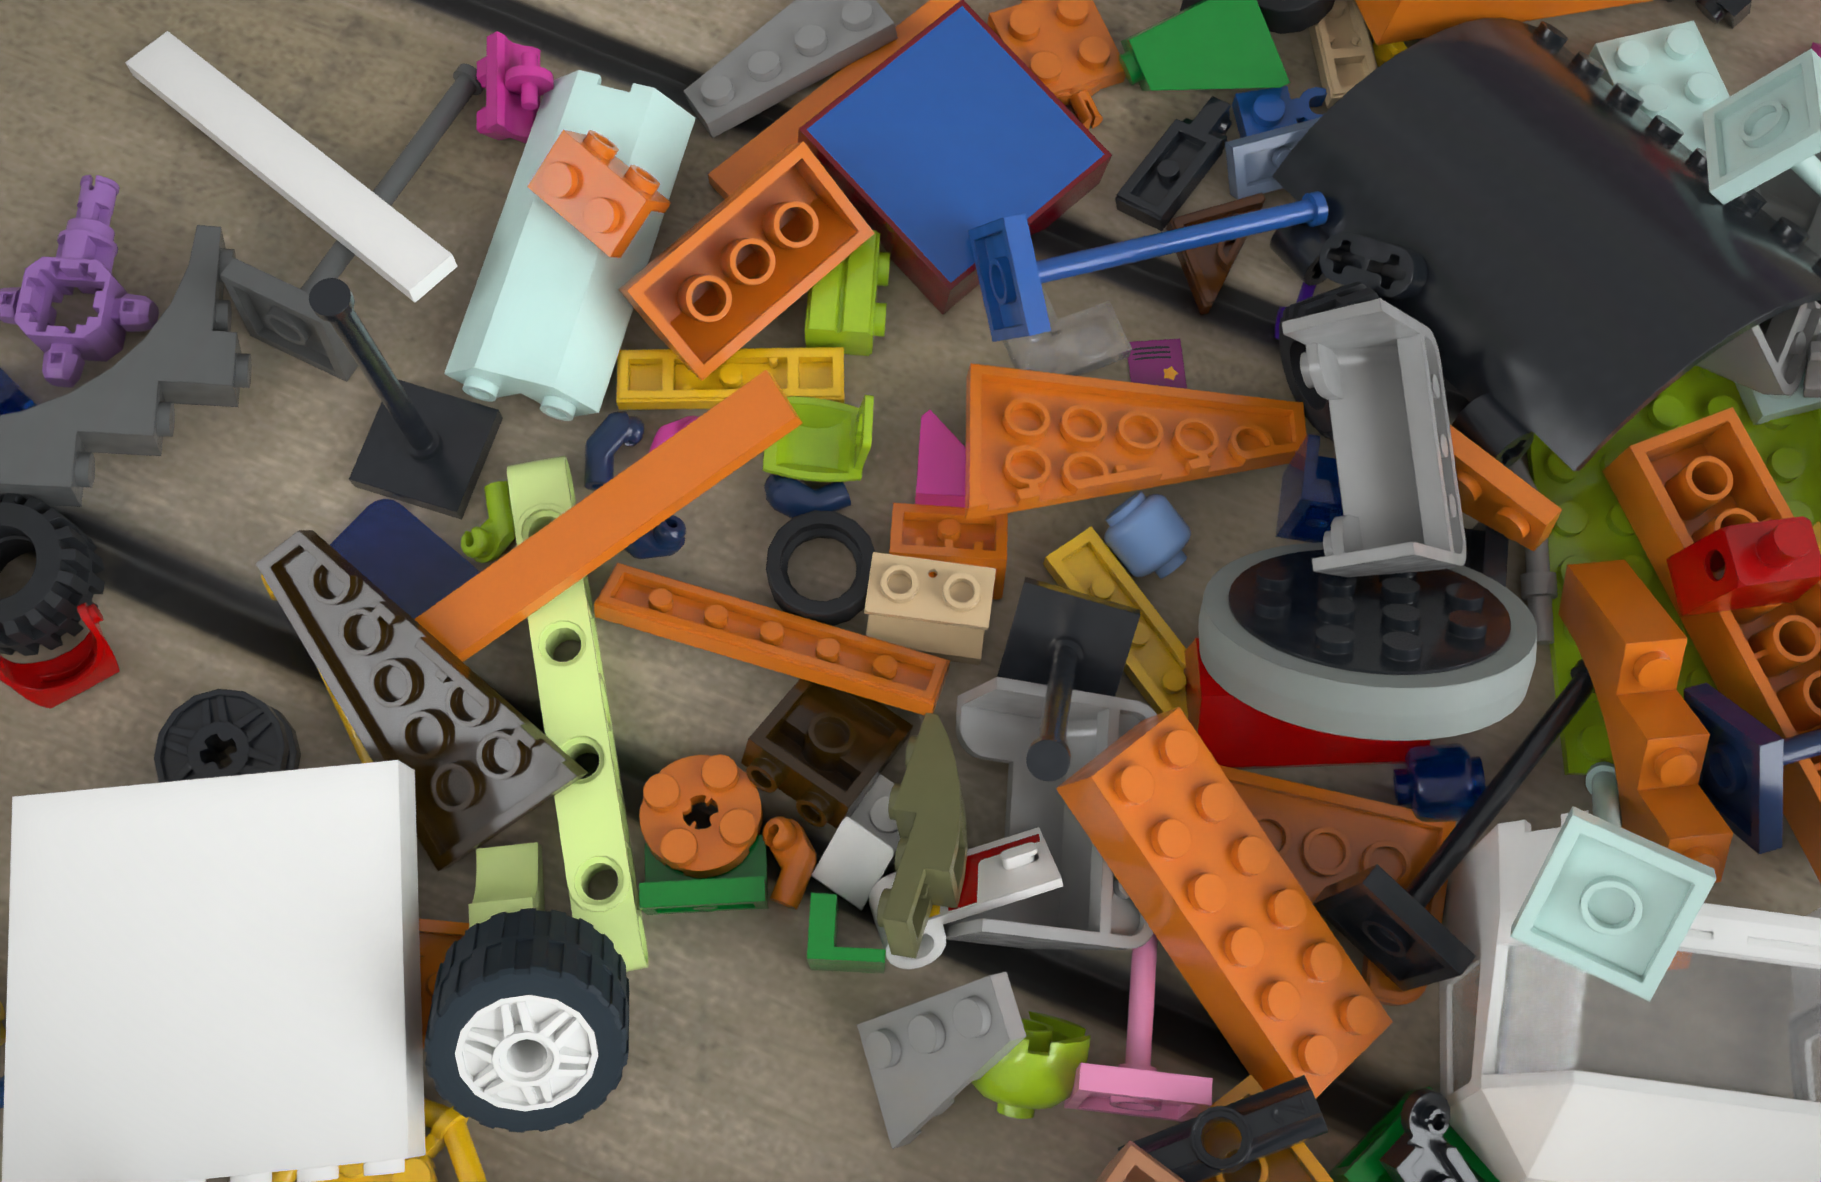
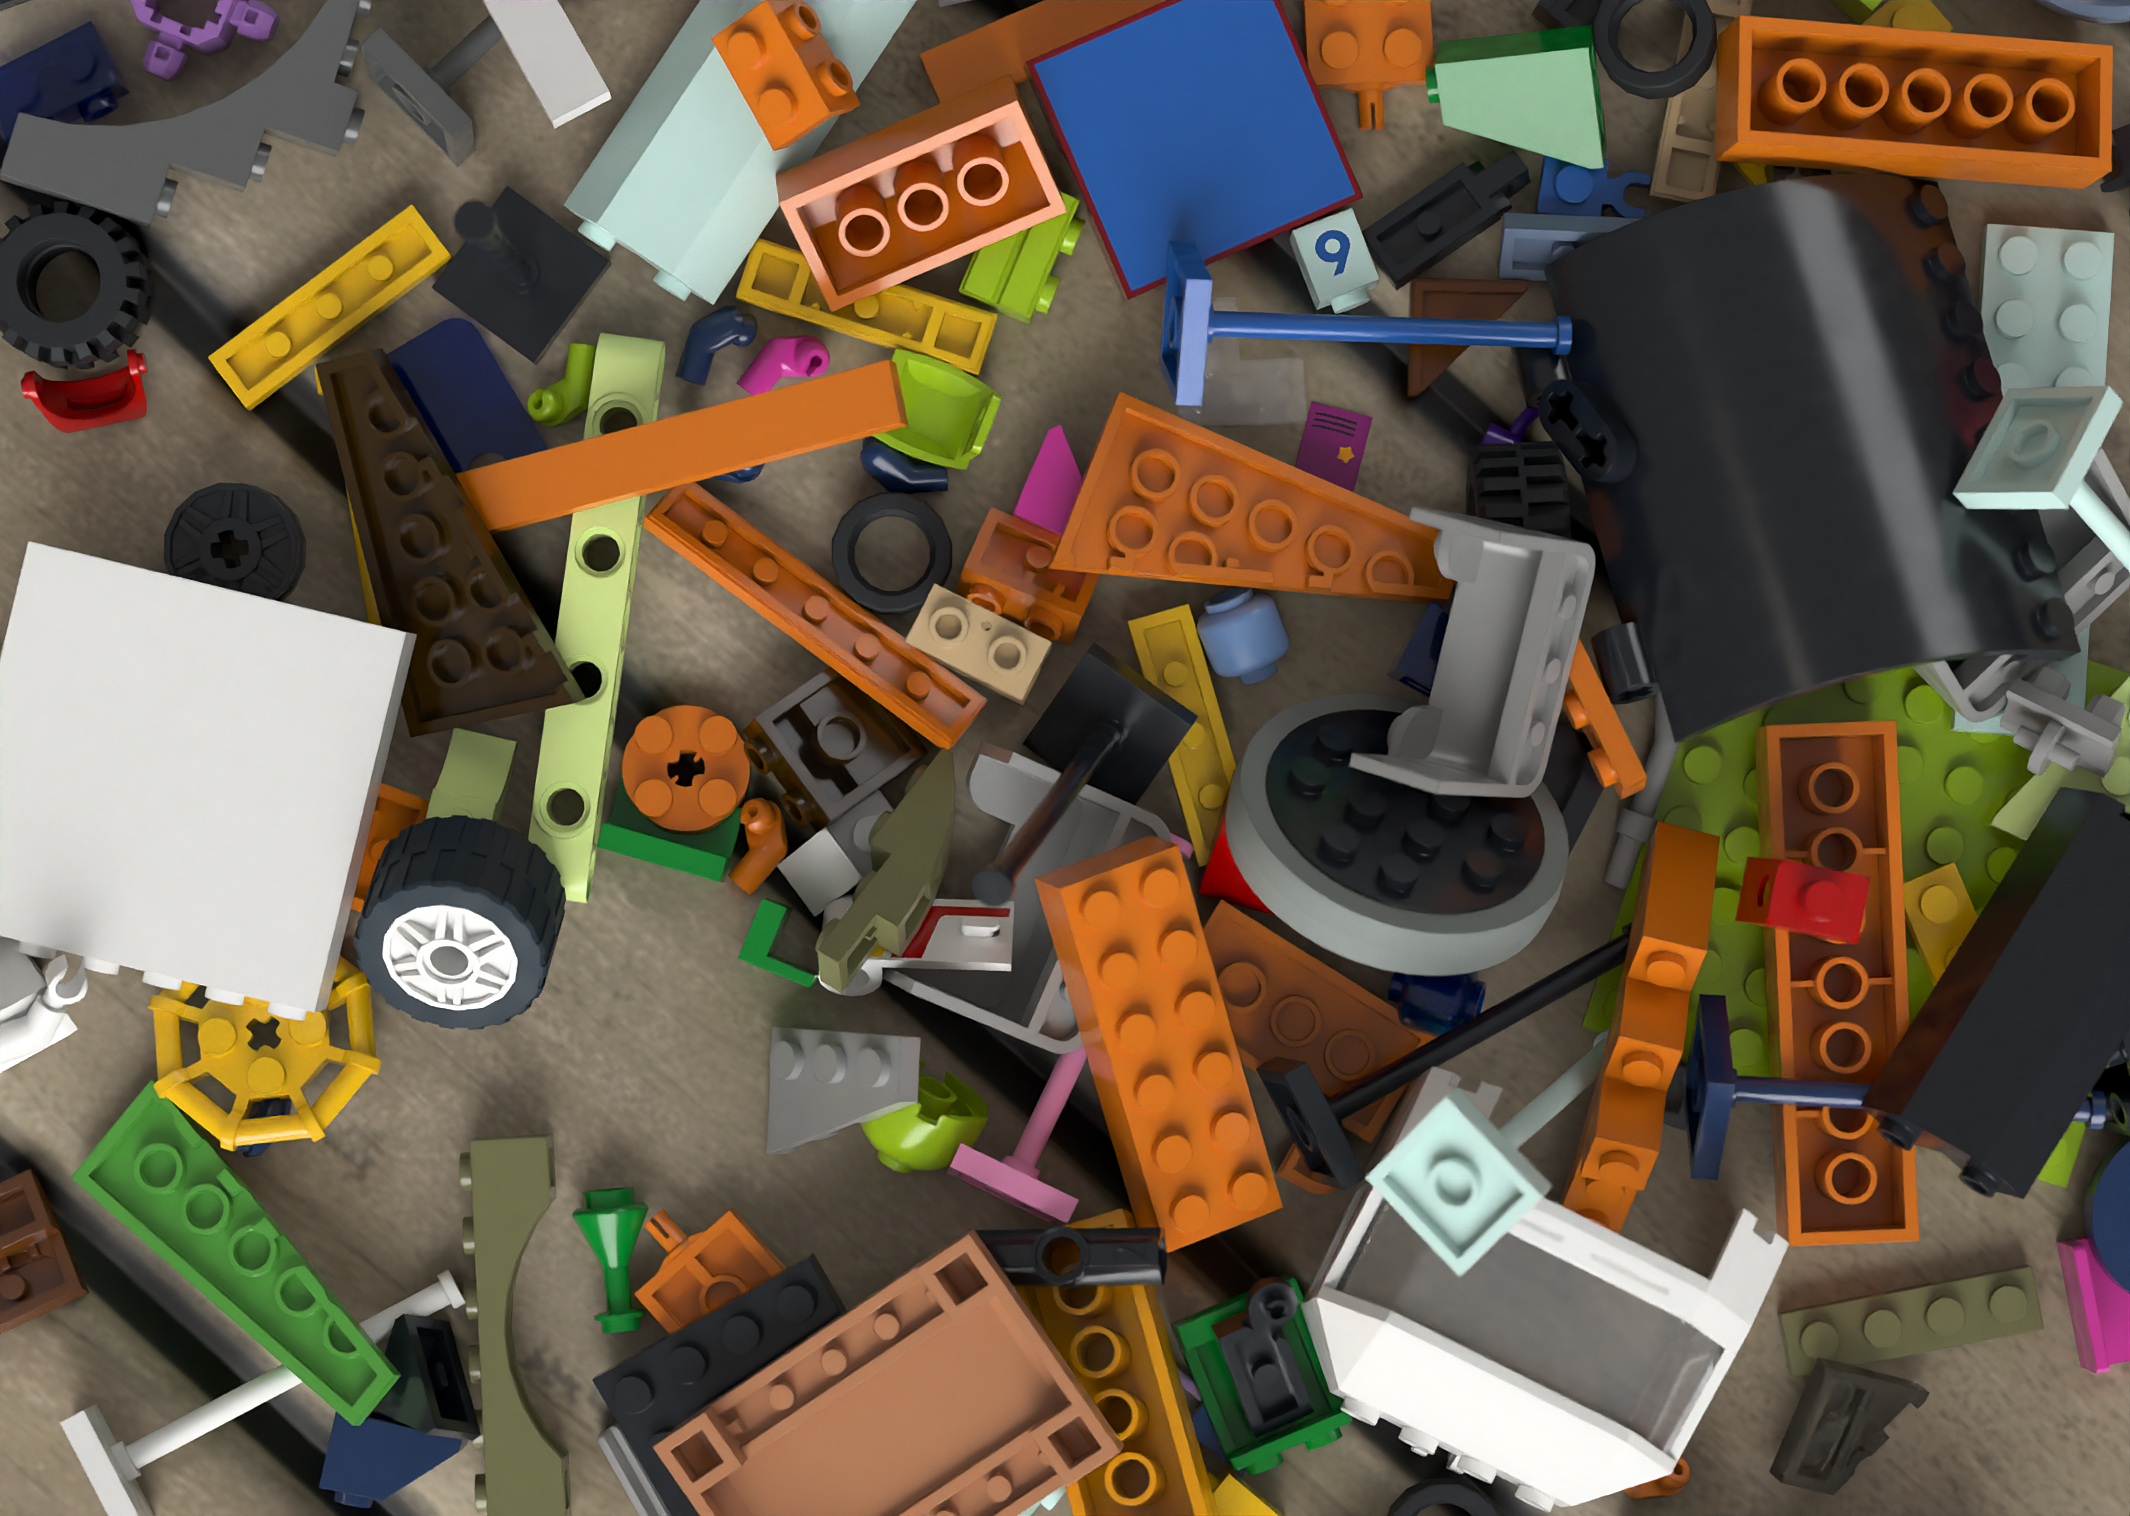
camera: 20 degrees right, 15 degrees up
none -> yellow plate [208,204,453,410]
none -> light aqua brick [1289,208,1380,314]

